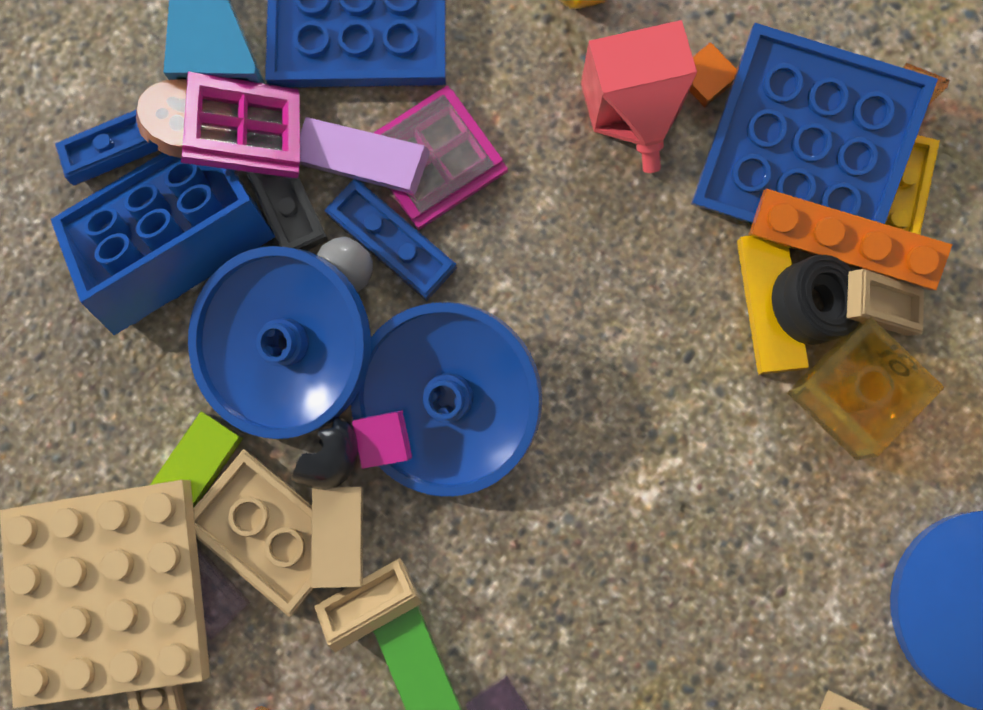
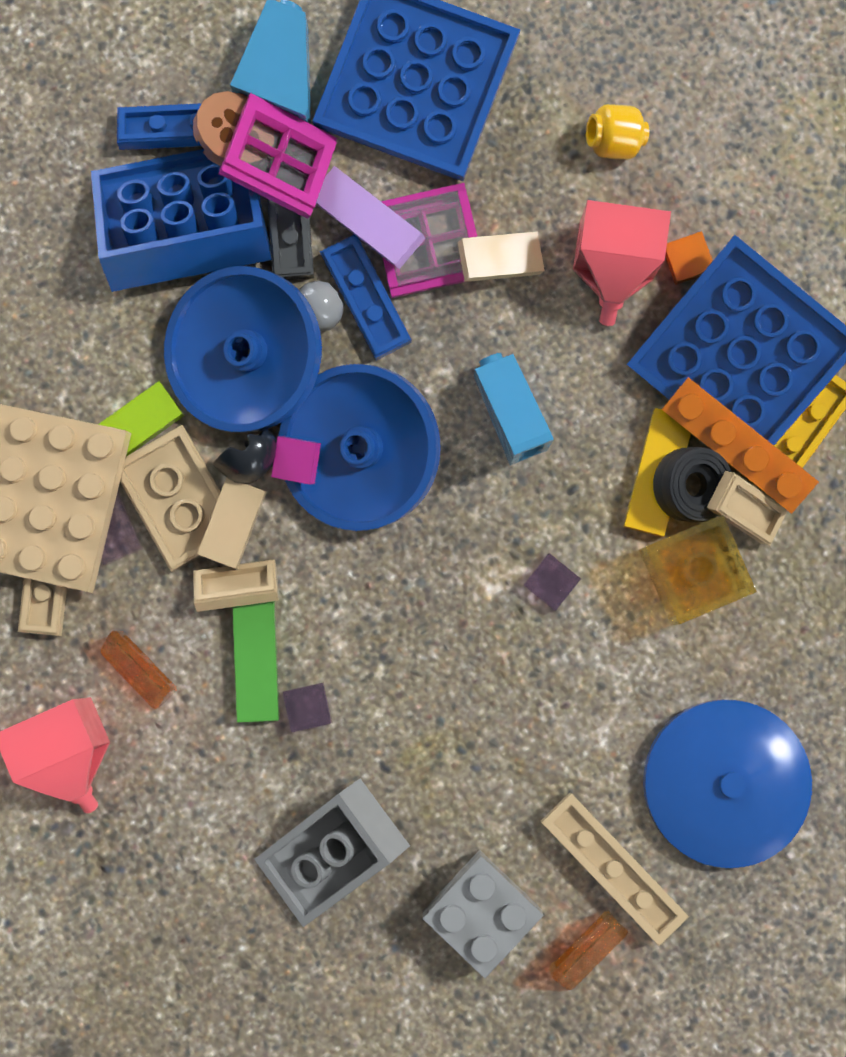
camera: 20 degrees right, 5 degrees up
none -> tile [458,232,545,282]
none -> dark azure slope [474,353,554,465]
none -> clear purple tile [523,553,581,611]

